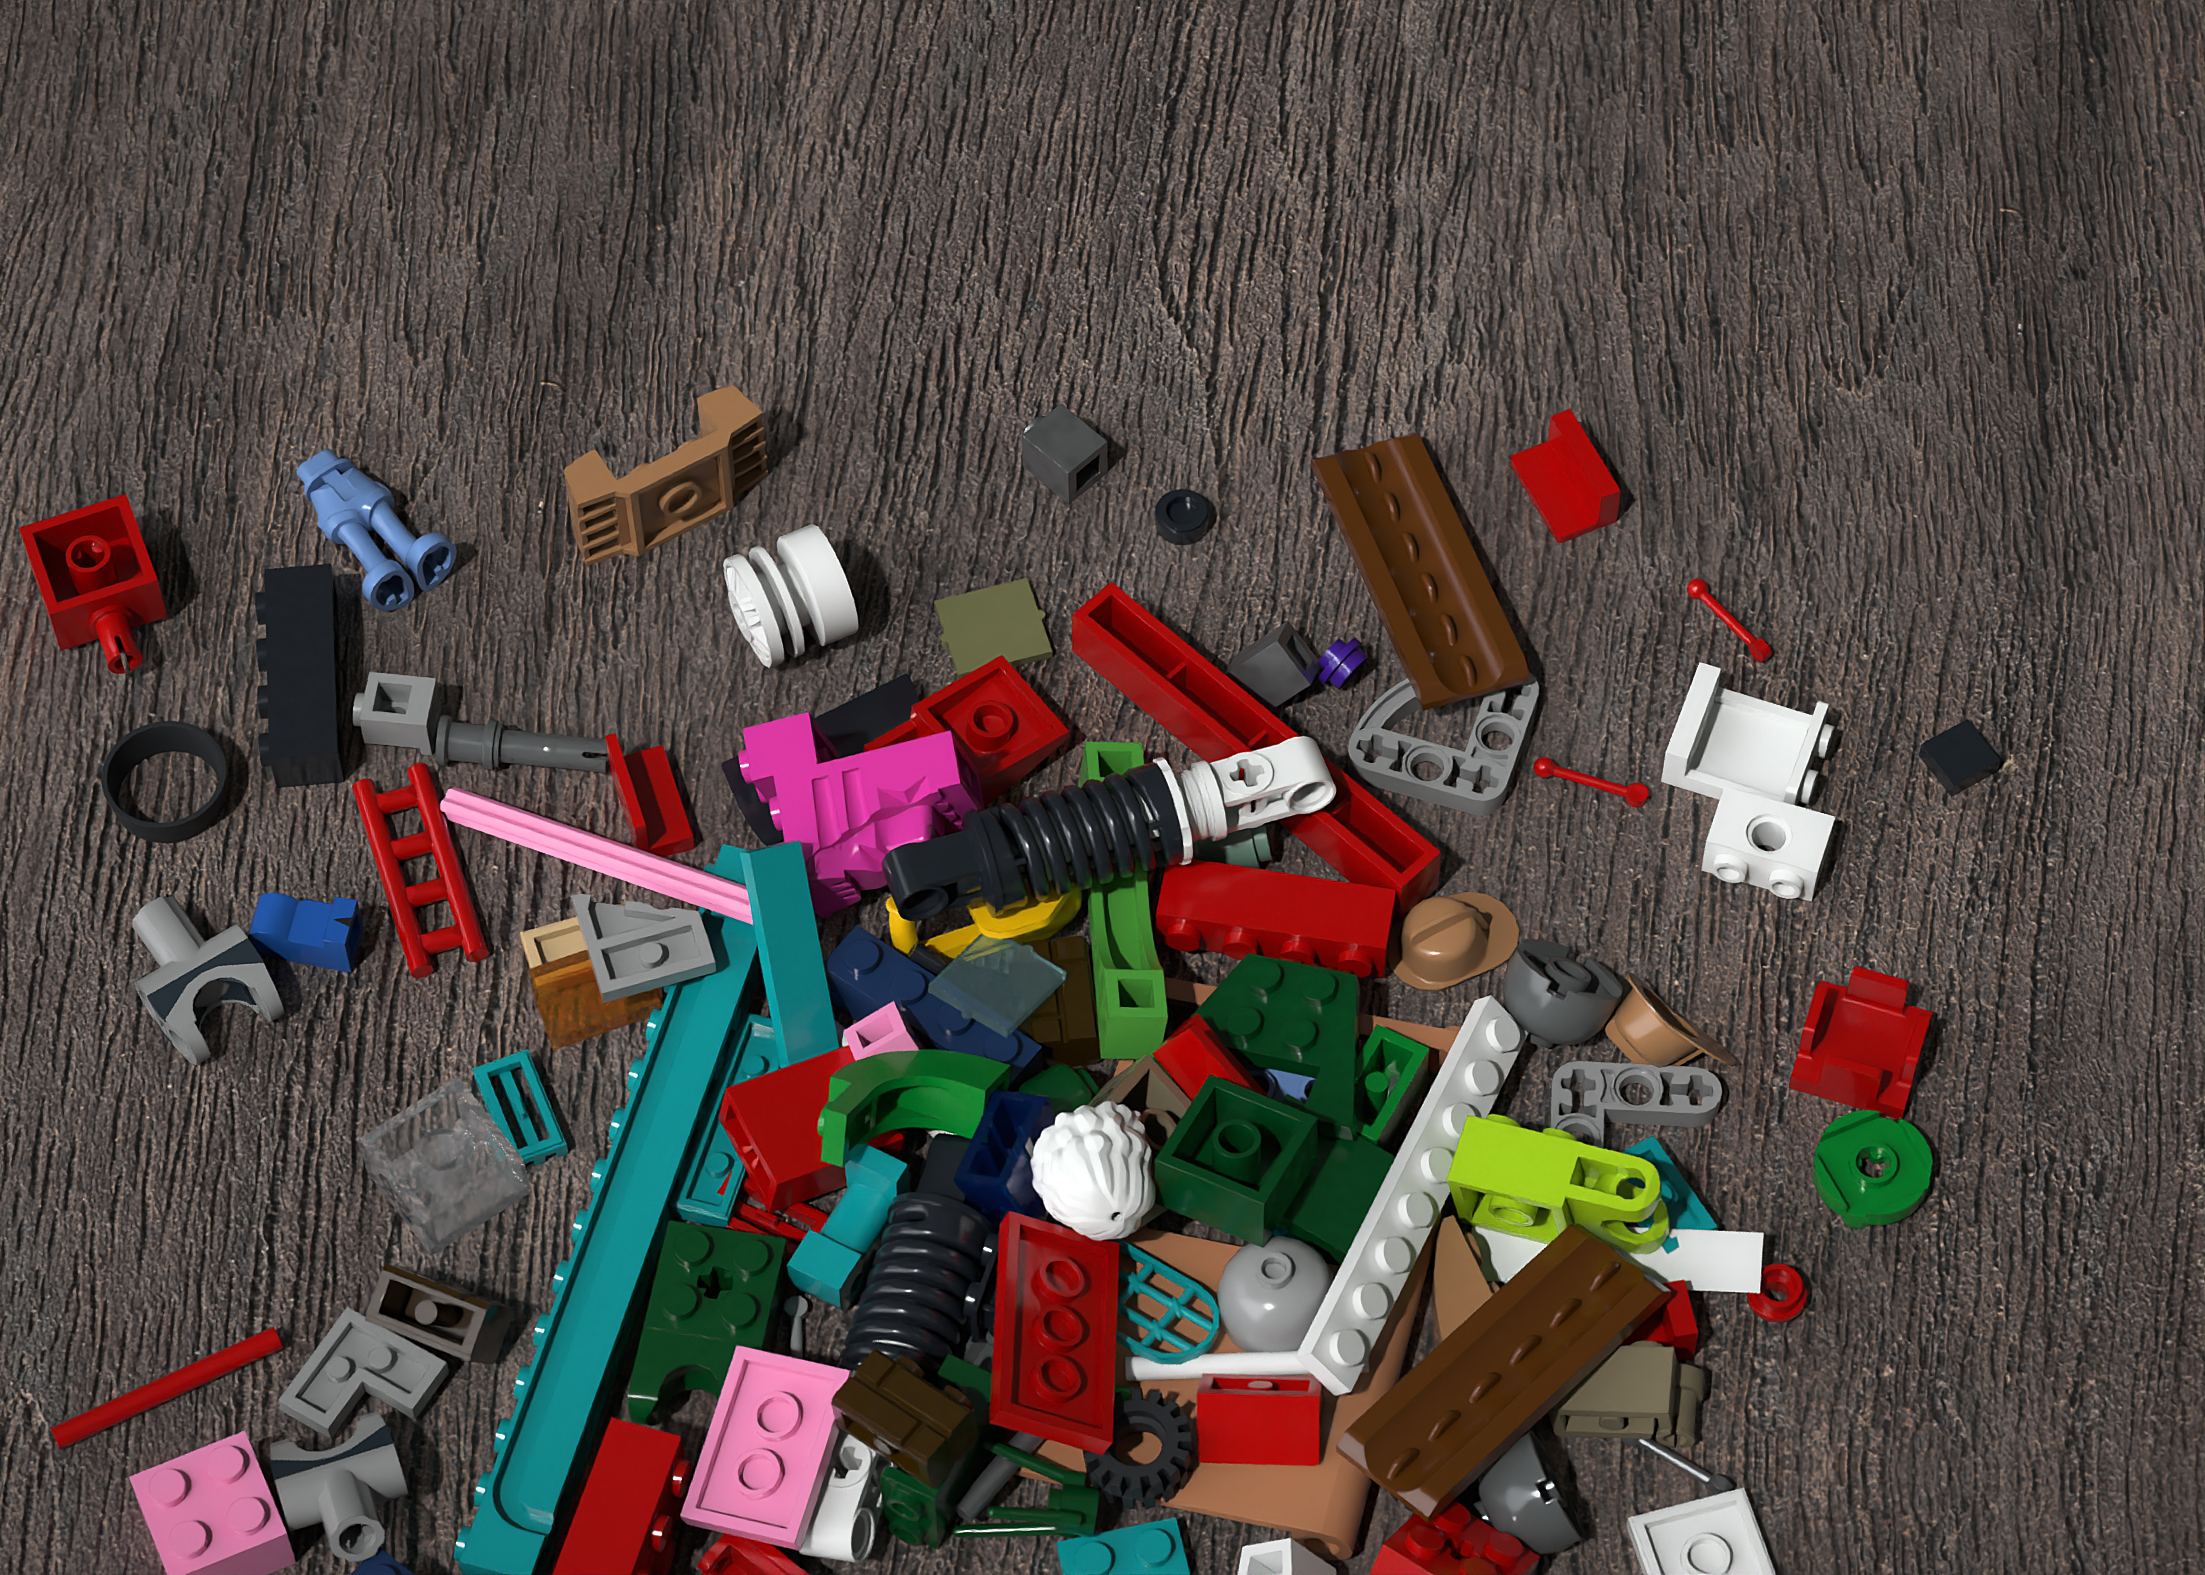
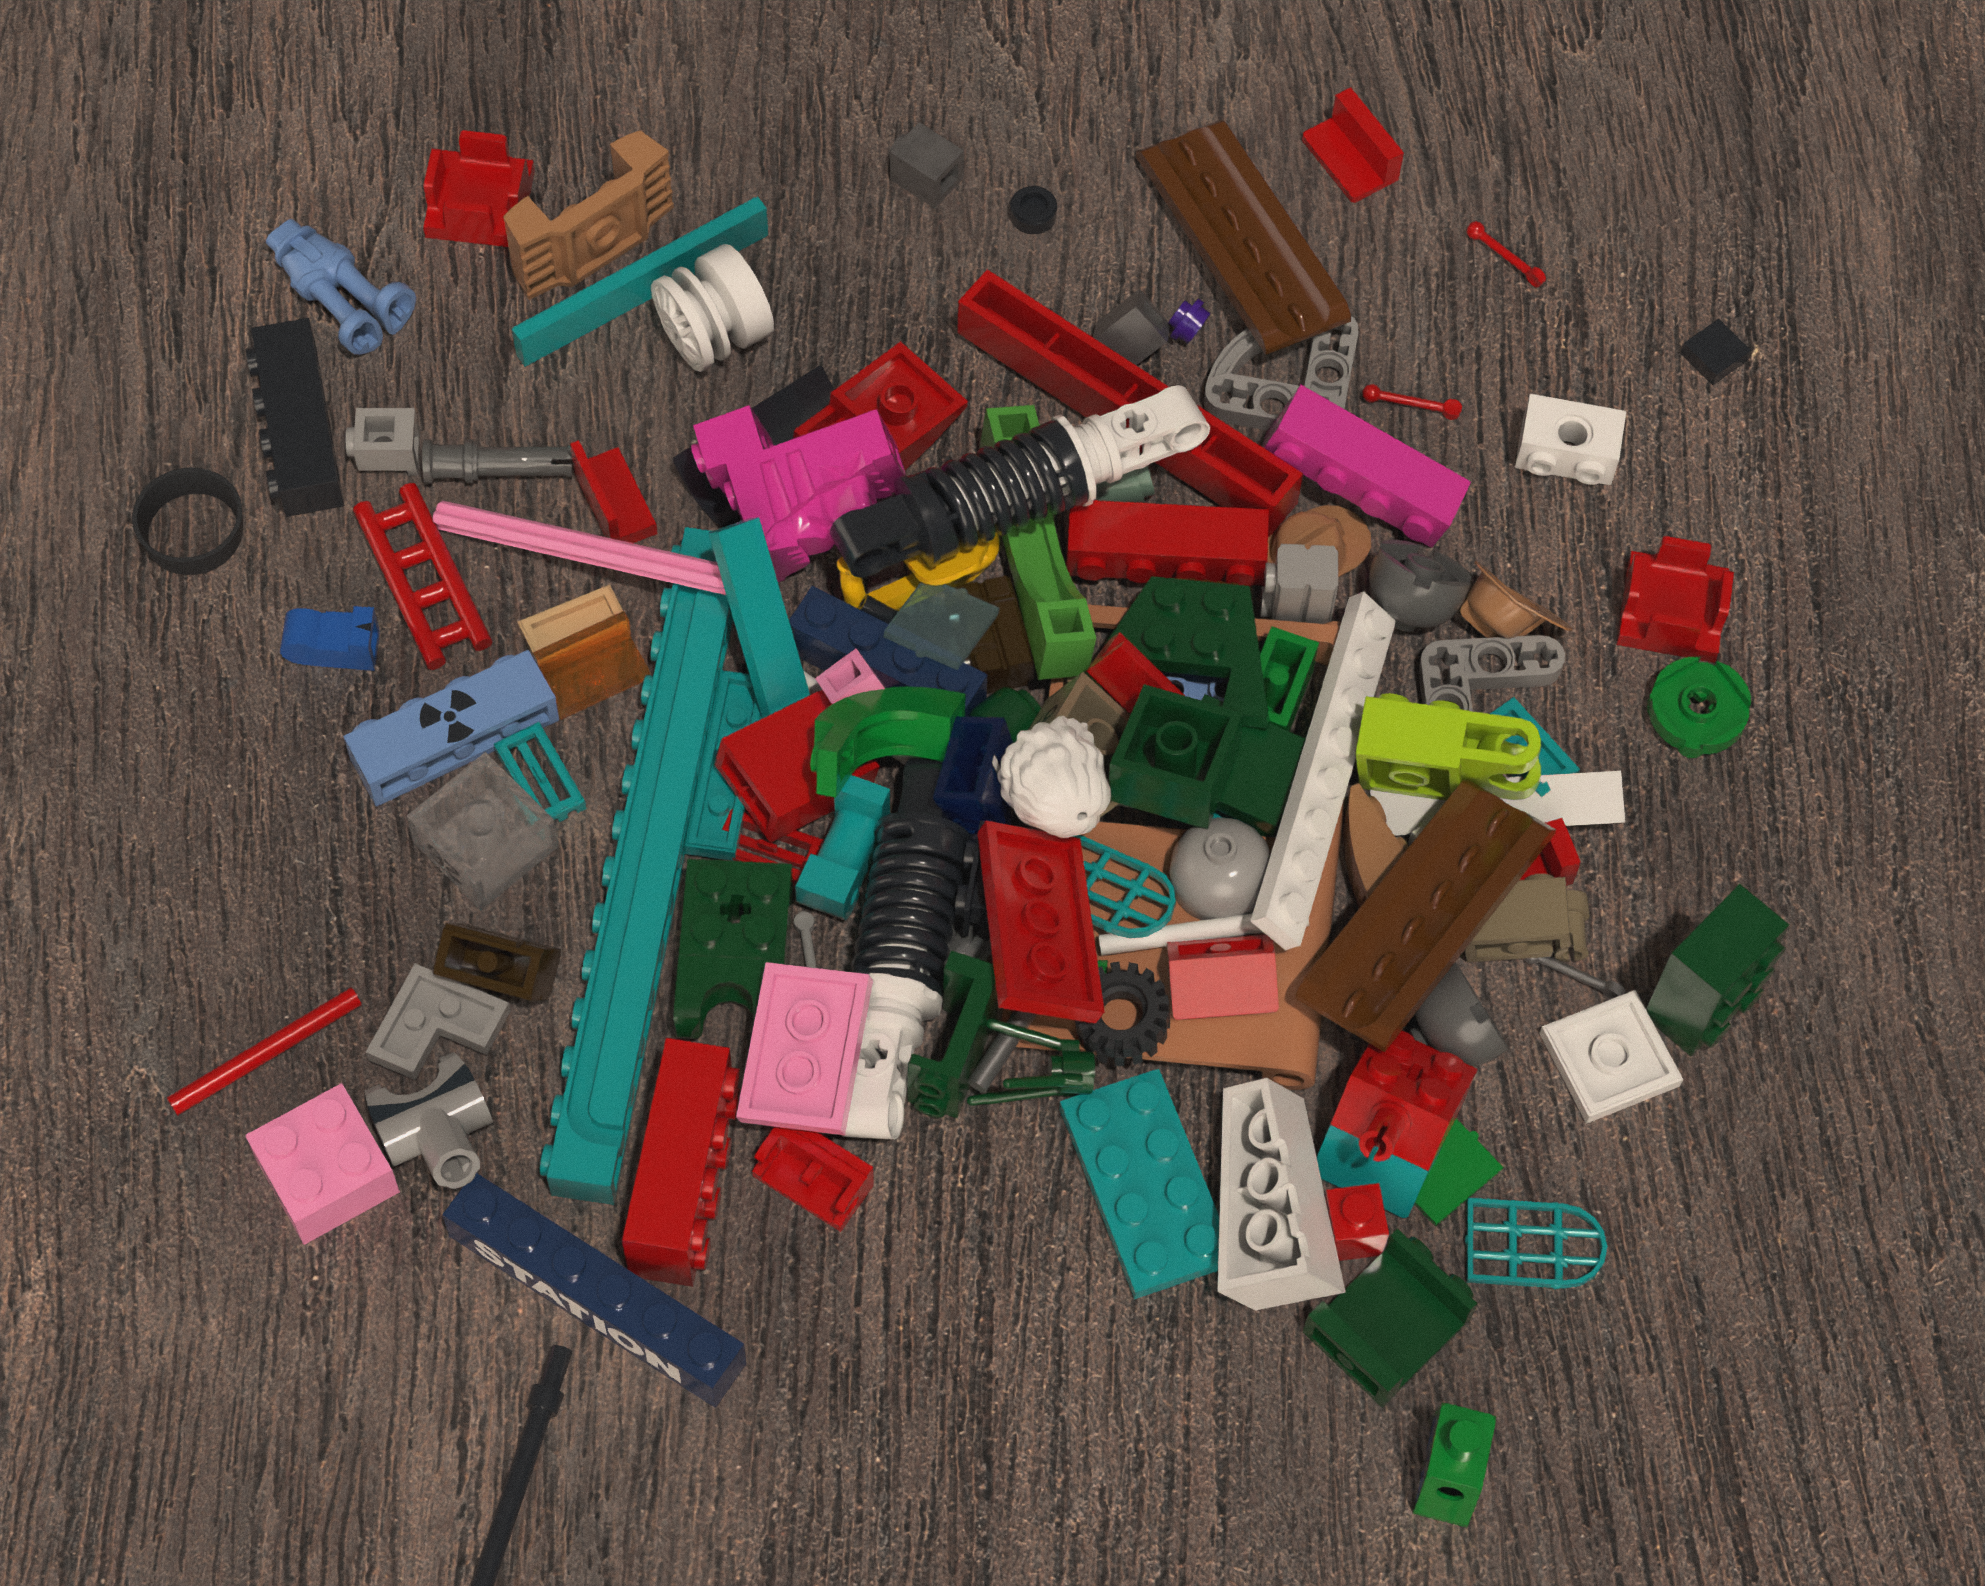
camera: 10 degrees left, 5 degrees up
red brick [19,494,168,674] -> none
light grey connector [132,896,285,1065] -> none
light grey wing [572,893,716,1003] -> none
dark brown brick [830,1349,979,1489] -> none
olive piece [934,578,1053,679] -> none
white panel [1661,662,1835,806] -> none
red plate [1746,1264,1807,1323] -> none
none -> medium blue brick [343,650,560,807]
none -> red panel [423,130,535,247]
none -> teal tile [512,197,768,367]
none -> light grey brick [1260,544,1338,624]
none -> dark pink wedge [1263,384,1471,548]
none -> dark green brick [1646,883,1790,1057]

